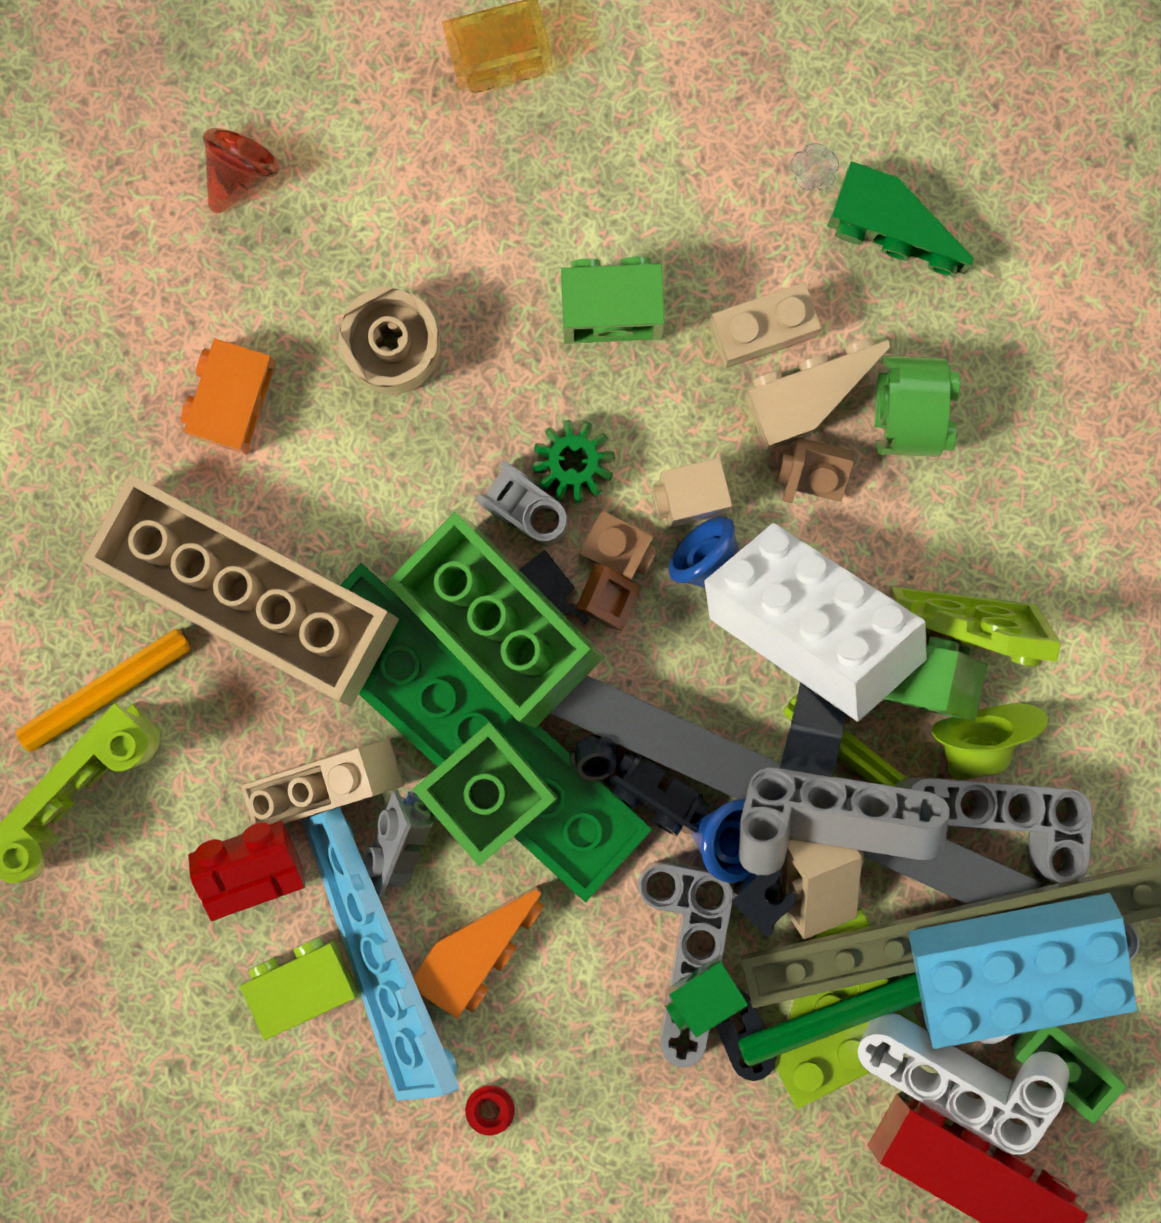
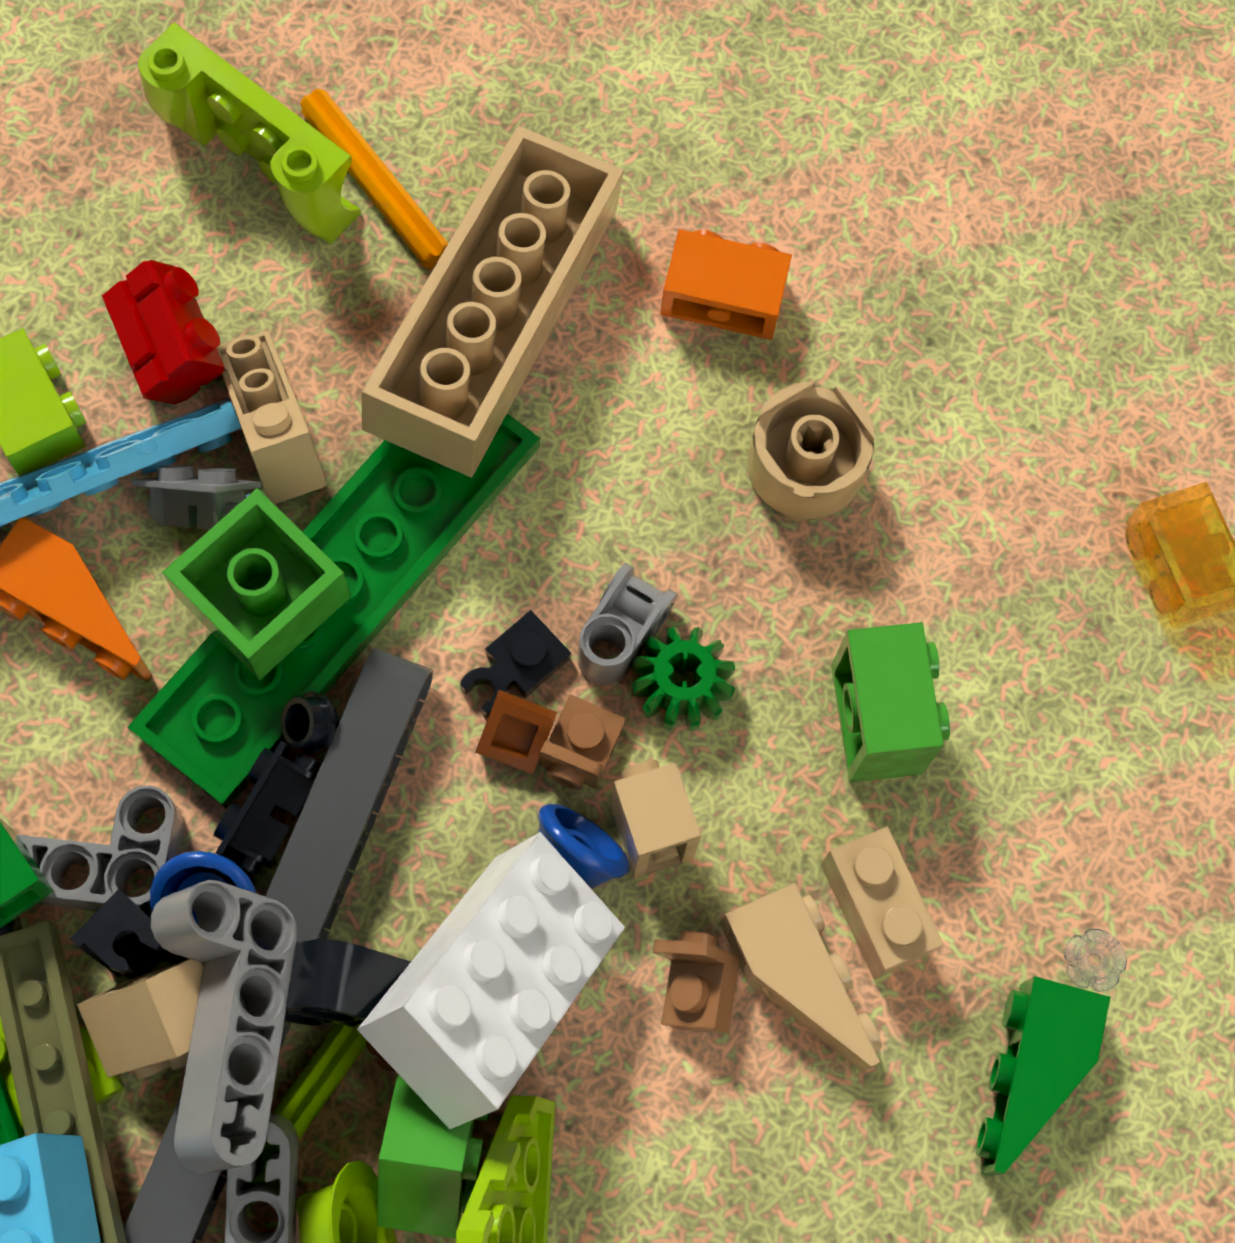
camera: 80 degrees right, 15 degrees down
clear red hat [202,128,280,214] -> none
bright green brick [386,511,605,728] -> none
bright green brick [875,355,960,457] -> none

